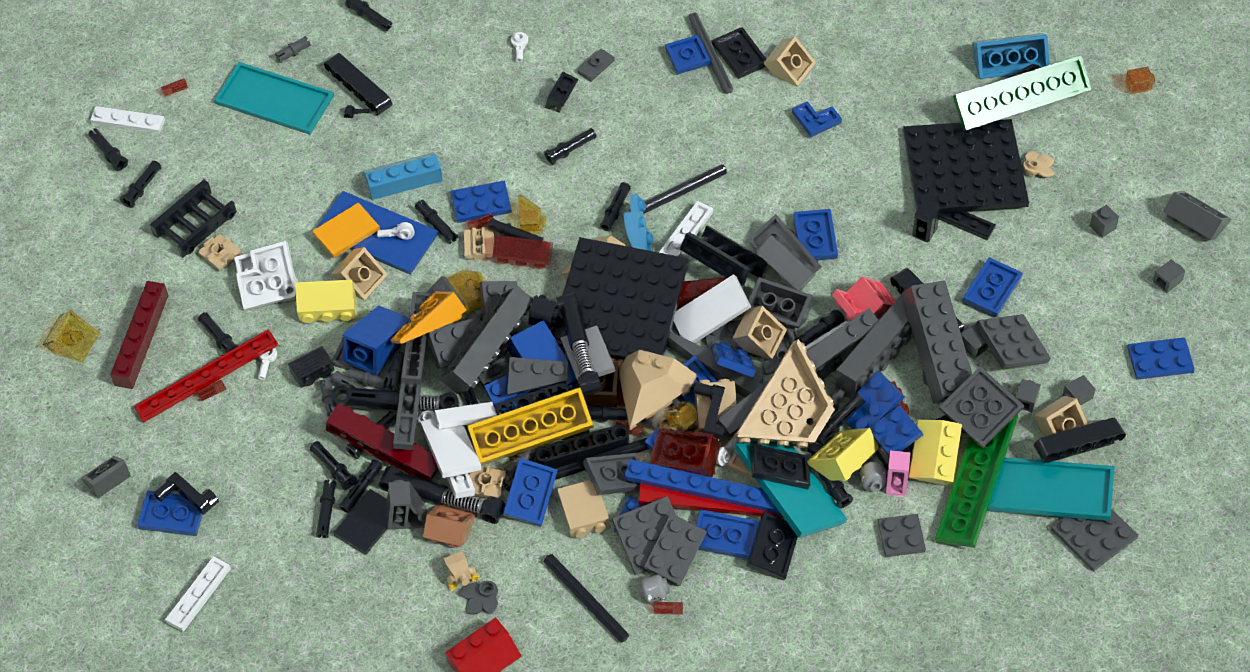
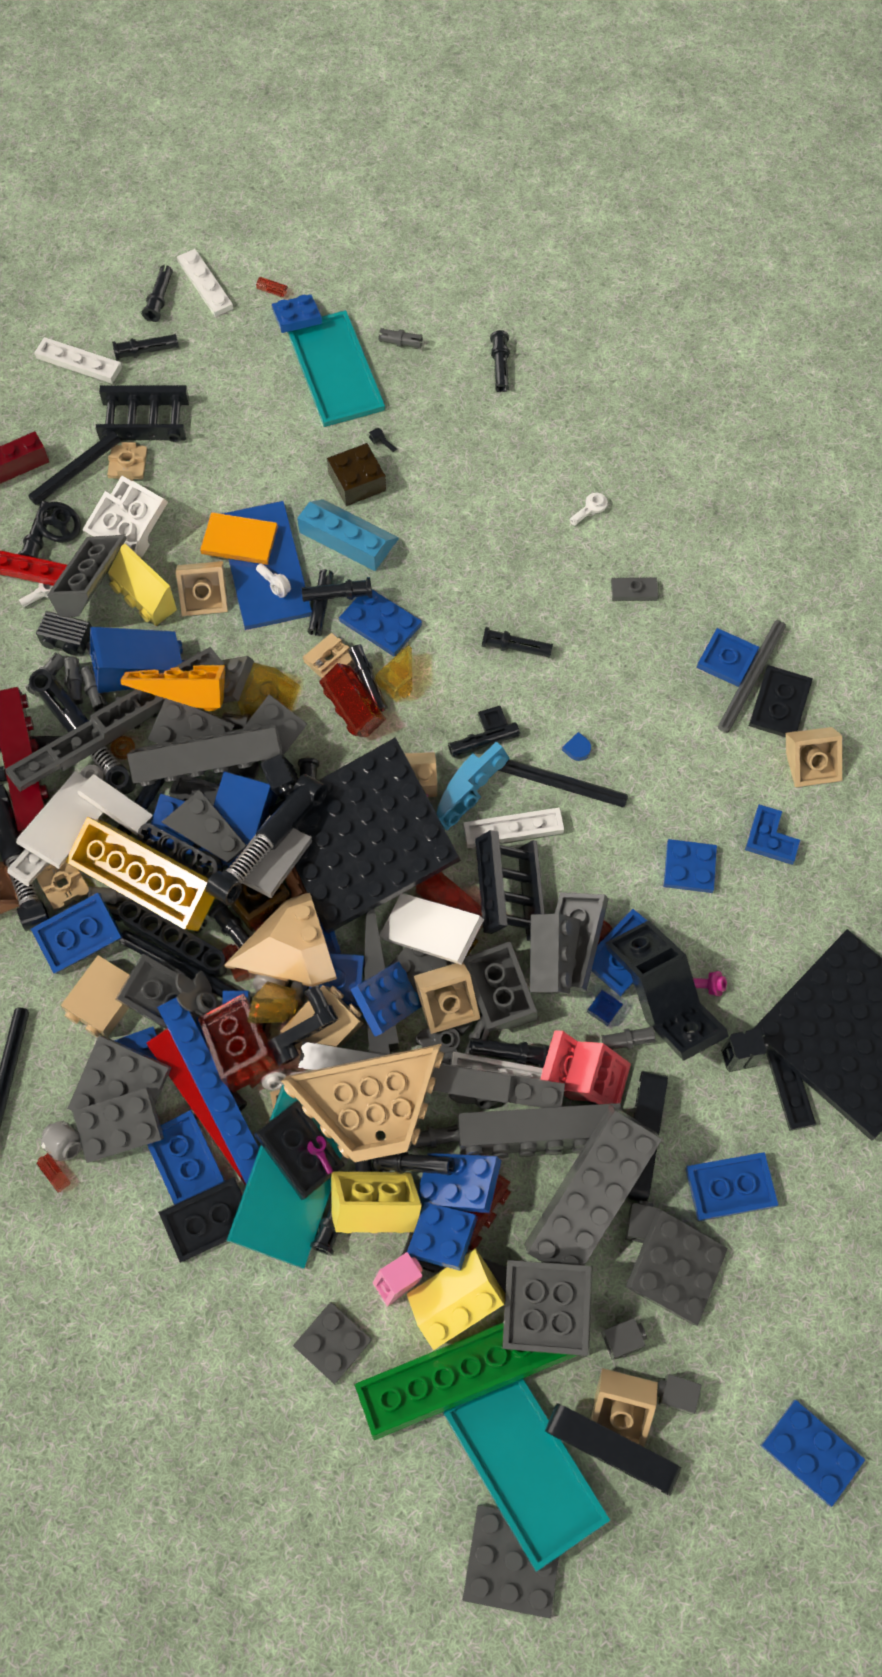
camera: 45 degrees right, 10 degrees up
black beam [324,53,393,116] -> none
clear red piece [467,213,493,230] -> none
black hinge [545,72,579,113] -> none
light grey head [859,462,887,491] -> none
none -> black axle [28,431,121,505]
none -> white plate [34,337,122,384]
none -> black piece [36,502,81,543]
none -> dark grey slope [47,535,127,617]
none -> clear orange plate [111,736,135,759]
none -> dark grey plate [176,971,216,1017]
none -> blue plate [271,294,322,333]
none -> black pin [301,577,372,602]
none -> magenta hand [307,1136,333,1174]
none -> dark brown brick [327,443,386,506]
none -> black tile [478,705,508,732]
none -> blue tile [562,732,591,761]
none -> clear blue plate [587,990,623,1027]
none -> dark grey pin [601,1026,656,1050]
none -> black bracket [605,920,729,1061]
none -> blue plate [663,839,717,893]
none -> dark pink plate [693,971,727,996]

